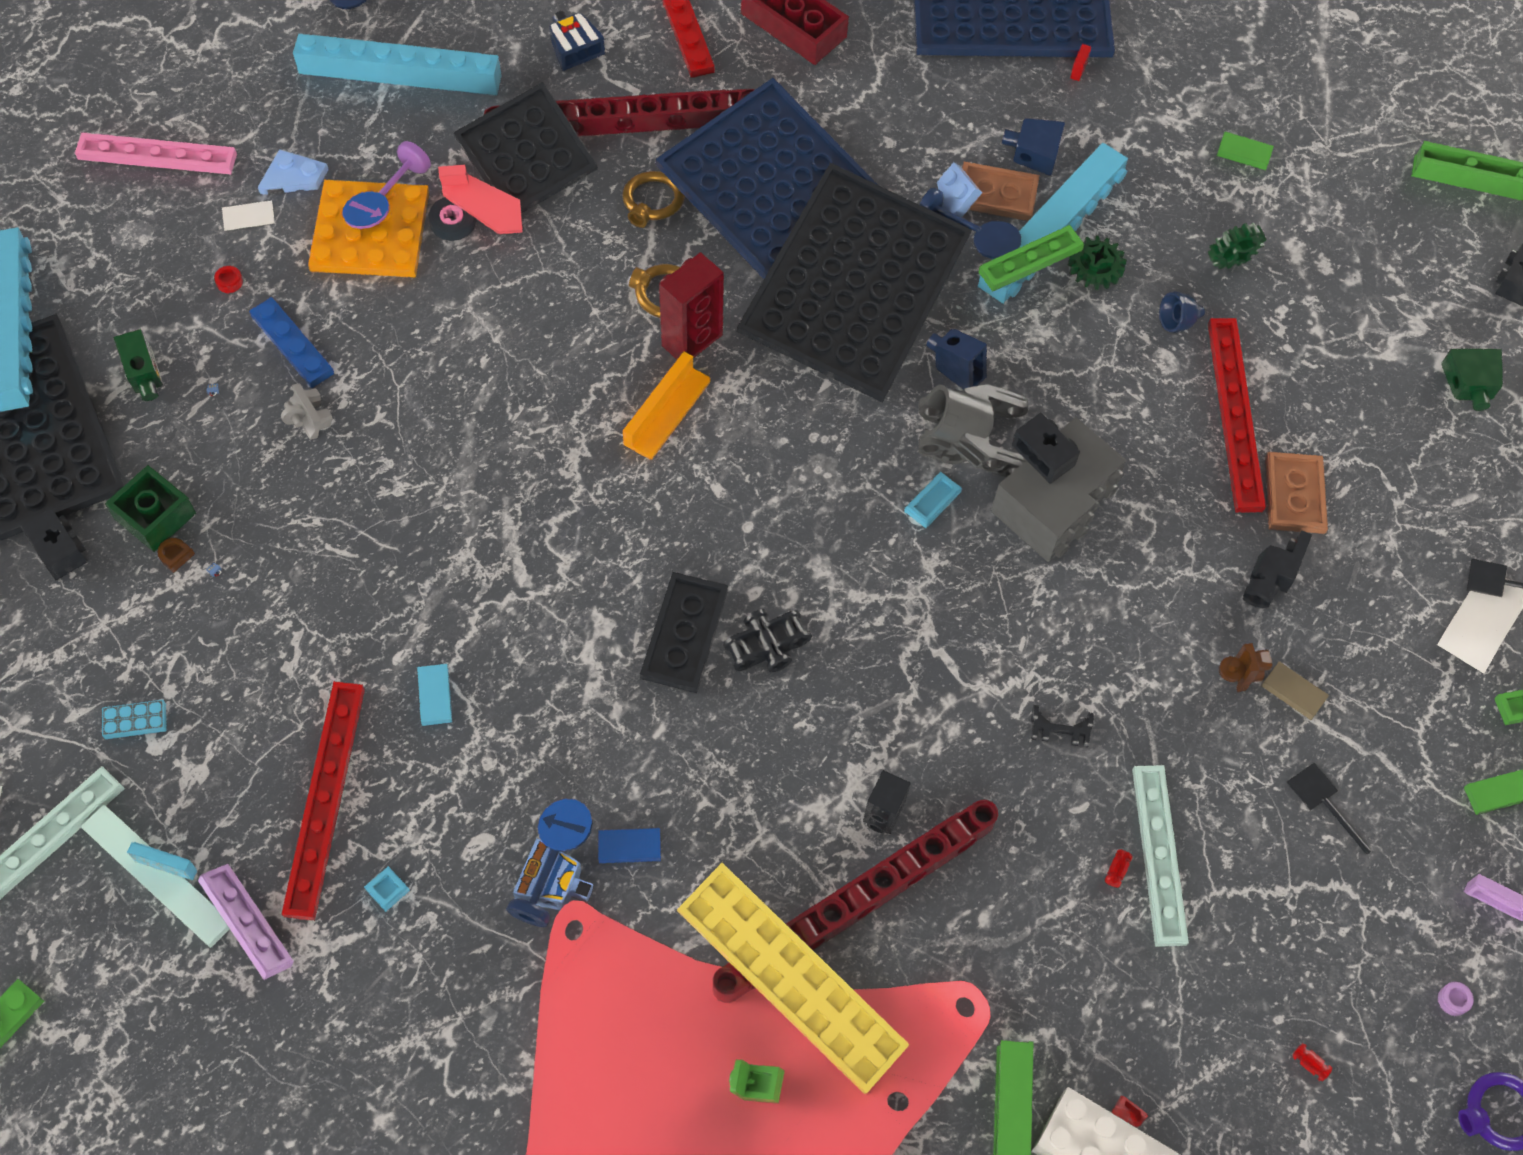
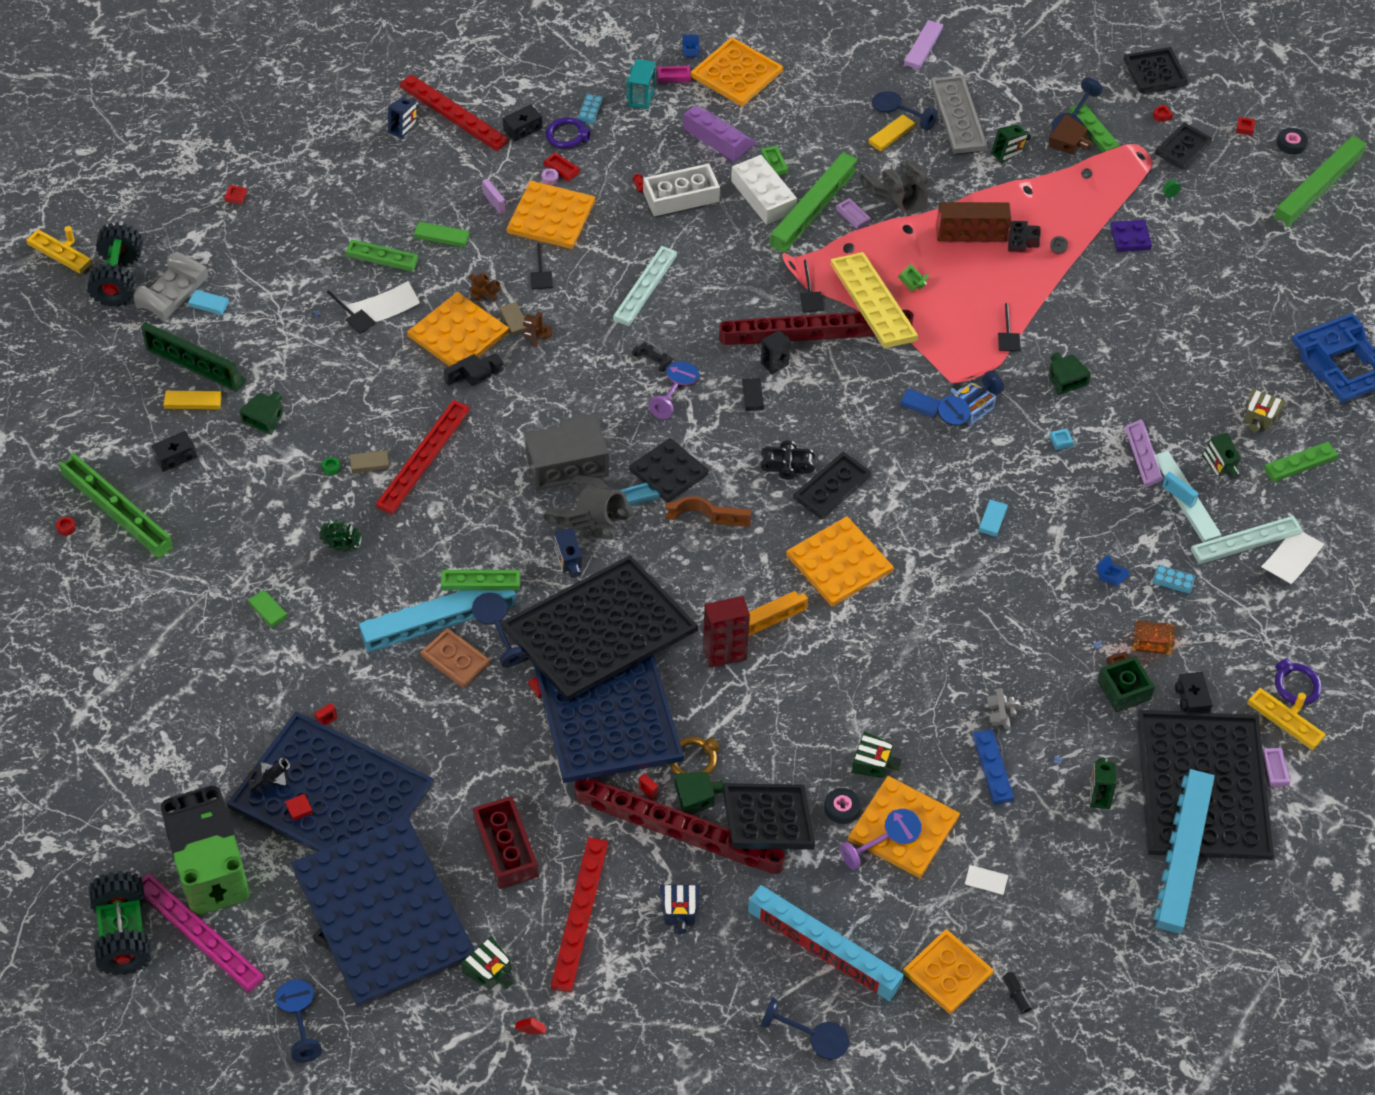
camera: 150 degrees left, 10 degrees down
bright pink plate [75,133,237,175] -> none
red tile [214,266,243,293] -> none
light blue wing [258,149,328,195] -> none
red plate [281,681,365,921] -> none
coral piece [438,165,523,234] -> none
pearl gold piece [629,264,680,318] -> none
light blue wing [937,162,982,223] -> none
dark blue torso [1002,118,1065,176] -> none
black brick [1012,412,1080,484] -> none
dark green gear [1067,235,1127,290] -> none
red piece [1105,849,1133,888] -> none
red tile [1111,1095,1148,1127] -> none
dark blue helmet [1159,291,1205,333] -> none
nougat tile [1265,452,1328,534] -> none
none -> green tile [321,457,341,476]
none -> dark tan tile [350,450,389,473]
none -> light orange plate [407,292,509,367]
none -> reddish brown hips [468,272,501,302]
none -> light orange plate [506,180,595,249]
none -> red tile [543,153,580,182]
none -> black plate [629,438,709,503]
none -> red tile [638,773,659,801]
none -> white brick [643,164,720,216]
none -> piece [648,362,699,419]
none -> dark orange piece [665,496,751,527]
none -> dark green torso [674,772,723,815]
none -> black tile [742,378,764,411]
none -> light orange plate [786,516,894,607]
none -> black piece [800,259,824,312]
none -> torso [851,731,902,778]
none -> light orange plate [903,929,994,1015]
none -> black piece [998,303,1021,351]
none -> black axle [1003,972,1033,1014]
none -> dark green torso [1048,352,1091,395]
none -> blue bracket [1096,555,1129,586]
none -> clear orange brick [1132,621,1175,655]
none -> dark green torso [1202,432,1241,480]
none -> olive torso [1244,388,1285,432]

